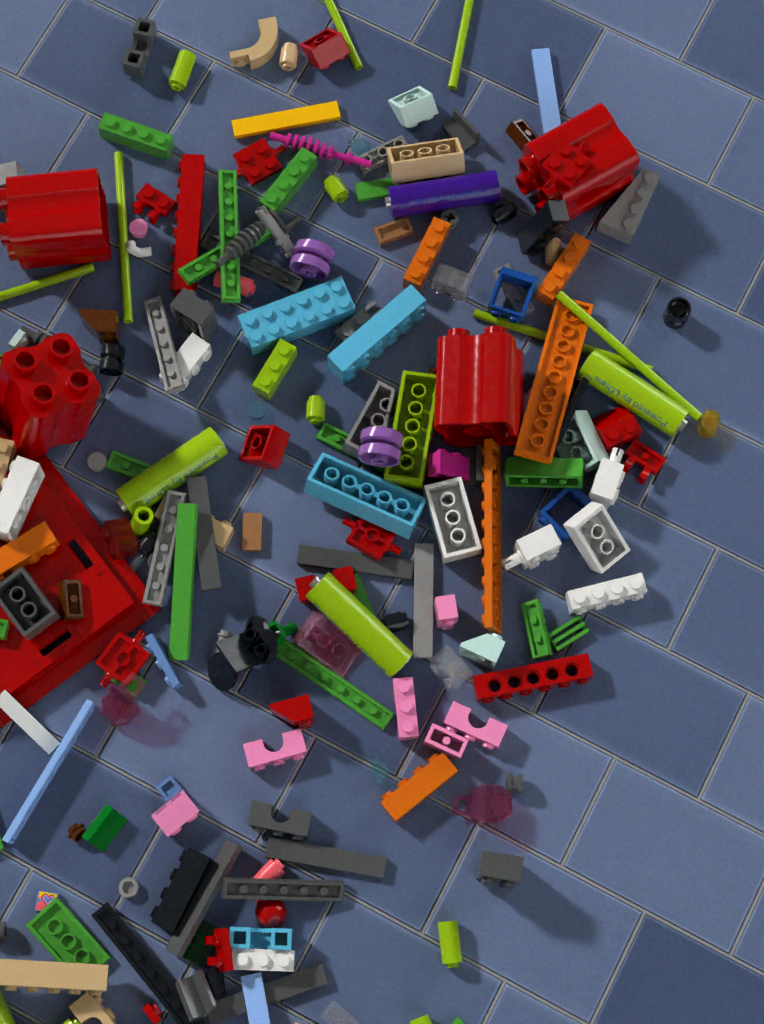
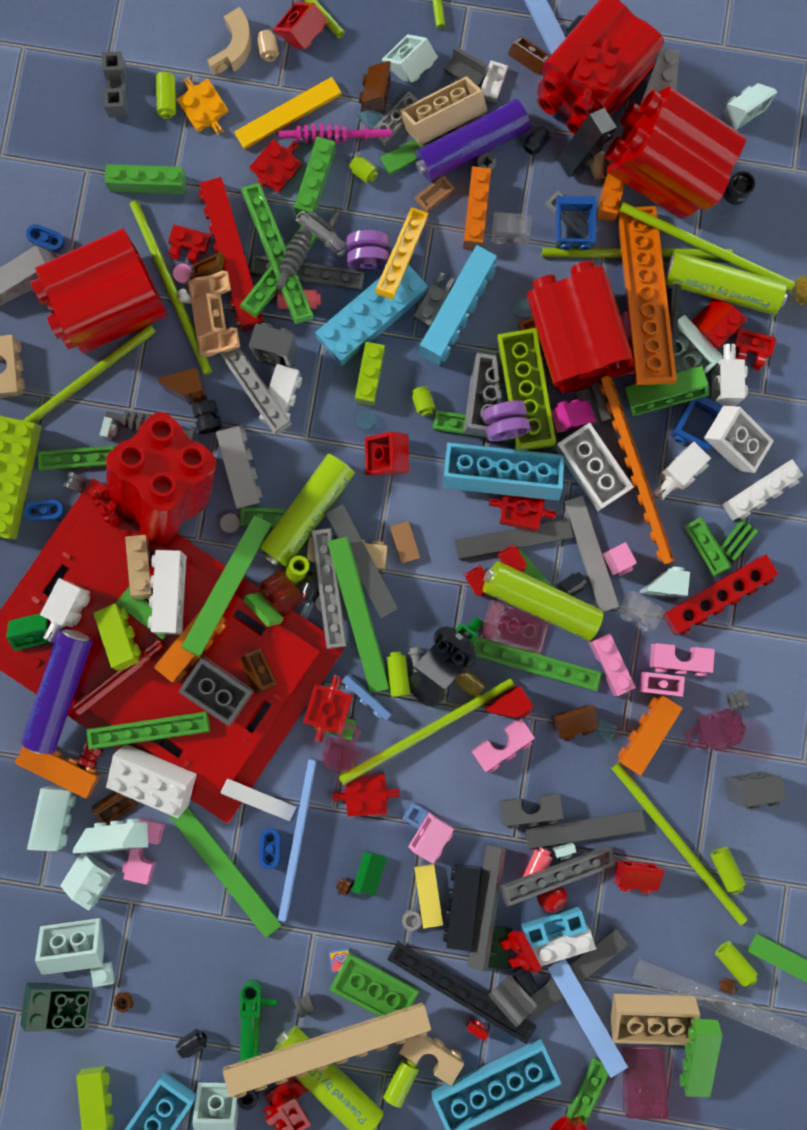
camera: 20 degrees left, 10 degrees up
none -> blue plate [26,224,65,252]
none -> light orange plate [177,77,229,135]
none -> bright green tile [181,515,272,658]
none -> light nougat bracket [188,271,240,357]
none -> reddish brown tile [190,252,225,280]
none -> light grey wedge [216,425,263,508]
none -> bright green tile [243,593,284,627]
none -> blue plate [259,828,281,869]
none -> red plate [332,774,400,817]
none -> lime piece [339,679,515,785]
none -> reddish brown slope [359,61,391,116]
none -> yellow tile [375,207,429,300]
none -> lime brick [386,652,410,697]
none -> light yellow tile [414,864,443,928]
none -> clear yellow brick [455,669,485,697]
none -> white tile [481,60,508,103]
none -> reddish brown slope [551,704,599,742]
none -> light aqua plate [552,842,576,859]
none -> red brick [605,86,746,219]
none -> lime piece [611,762,747,925]
none -> red slope [614,860,664,894]
none -> light aqua slope [723,83,777,130]

